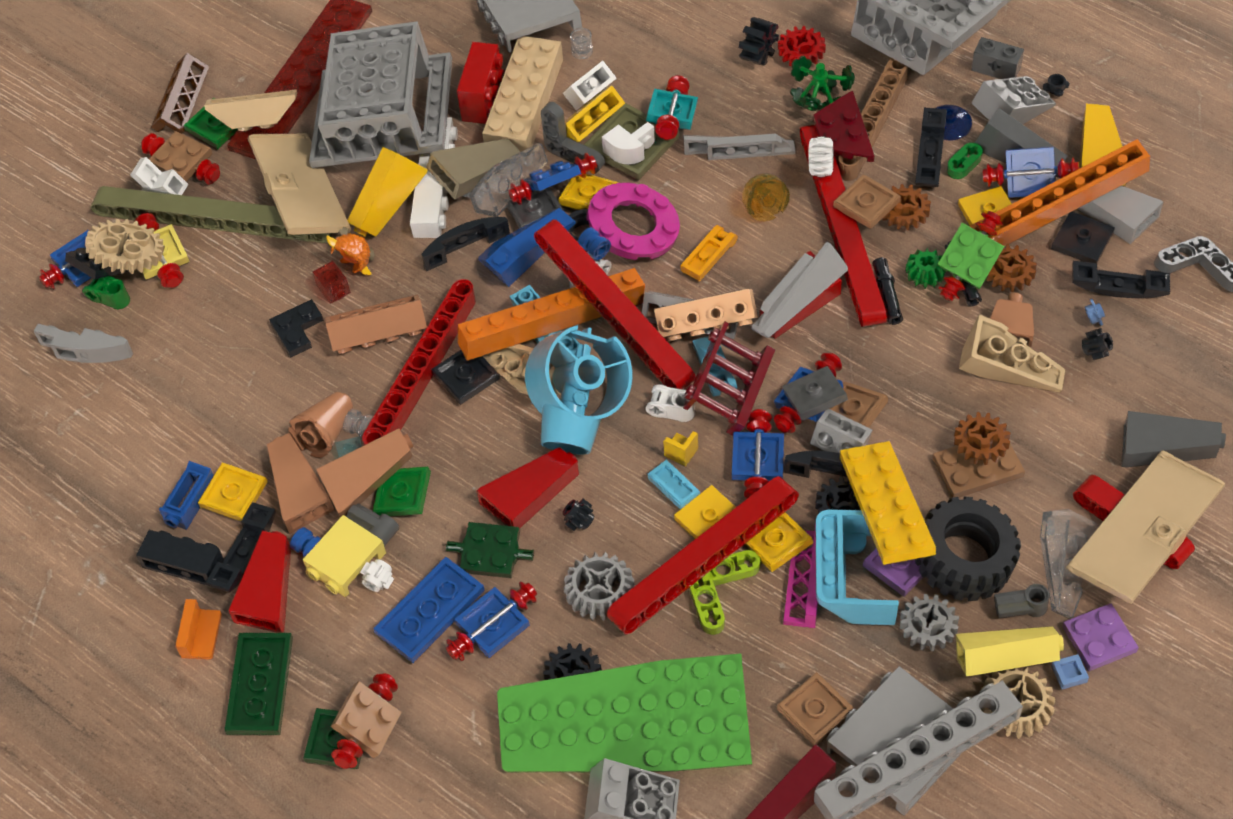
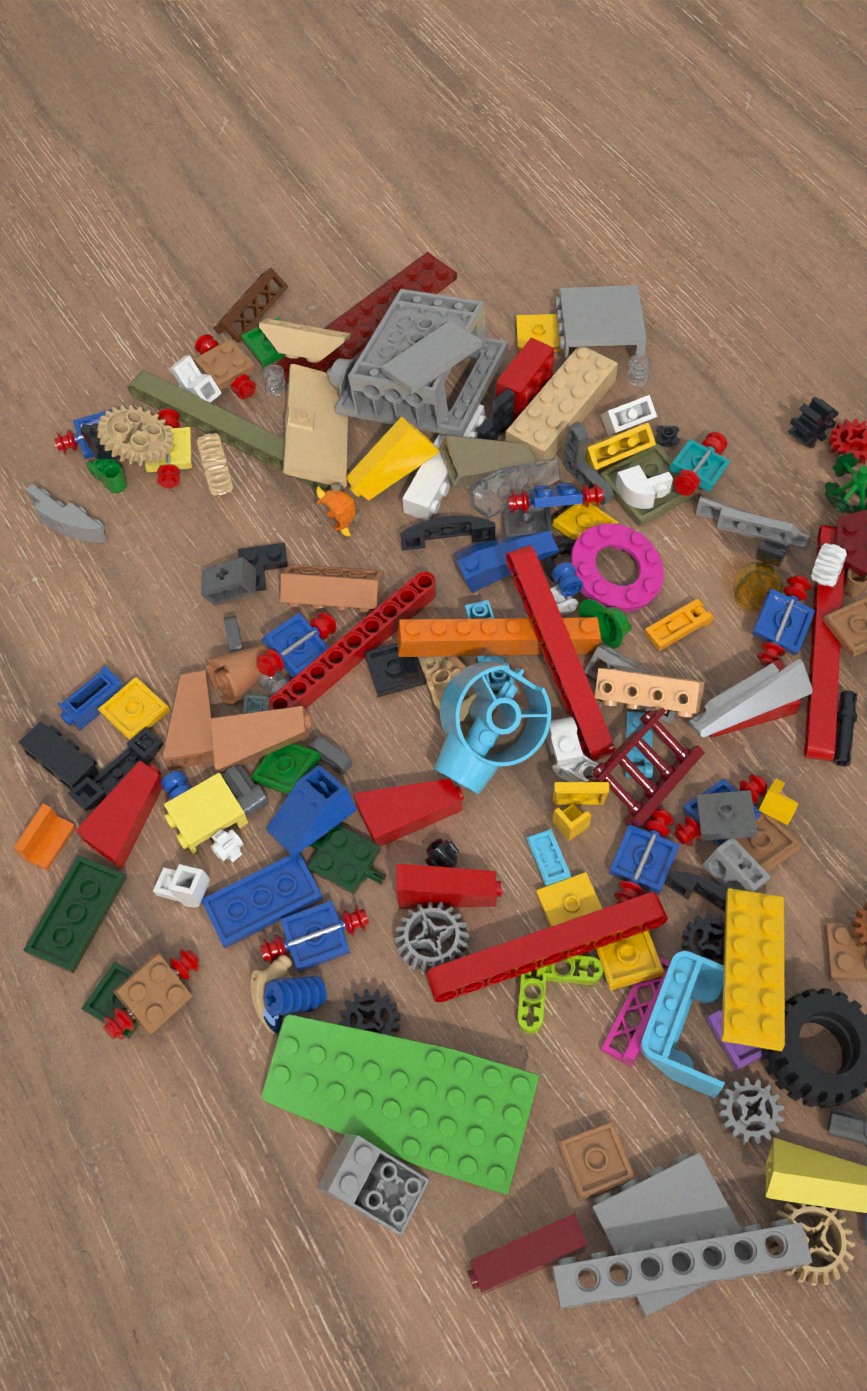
camera: 20 degrees right, 5 degrees up
clear red brick [312,261,351,304] -> none
none -> white brick [153,864,210,908]
none -> tan gear [197,433,233,496]
none -> dark grey brick [201,557,256,606]
none -> dark grey beam [224,616,243,653]
none -> tan arm [250,955,293,1034]
none -> blue plate [257,612,336,678]
none -> clear wheel [262,365,287,396]
none -> blue piece [264,976,327,1016]
none -> blue slope [266,765,357,857]
none -> dark grey beam [307,736,353,775]
none -> light grey piece [327,358,358,397]
none -> light grey tile [381,320,482,394]
none -> red slope [396,864,502,909]
none -> black plate [477,388,515,441]
none -> yellow plate [516,314,561,353]
none -> white brick [546,717,583,766]
none -> yellow plate [552,782,609,805]
none -> green piece [579,599,632,649]
none -> black plate [656,425,680,447]
none -> blue plate [751,575,815,667]
none -> black slope [756,539,789,568]
none -> yellow panel [759,778,799,826]

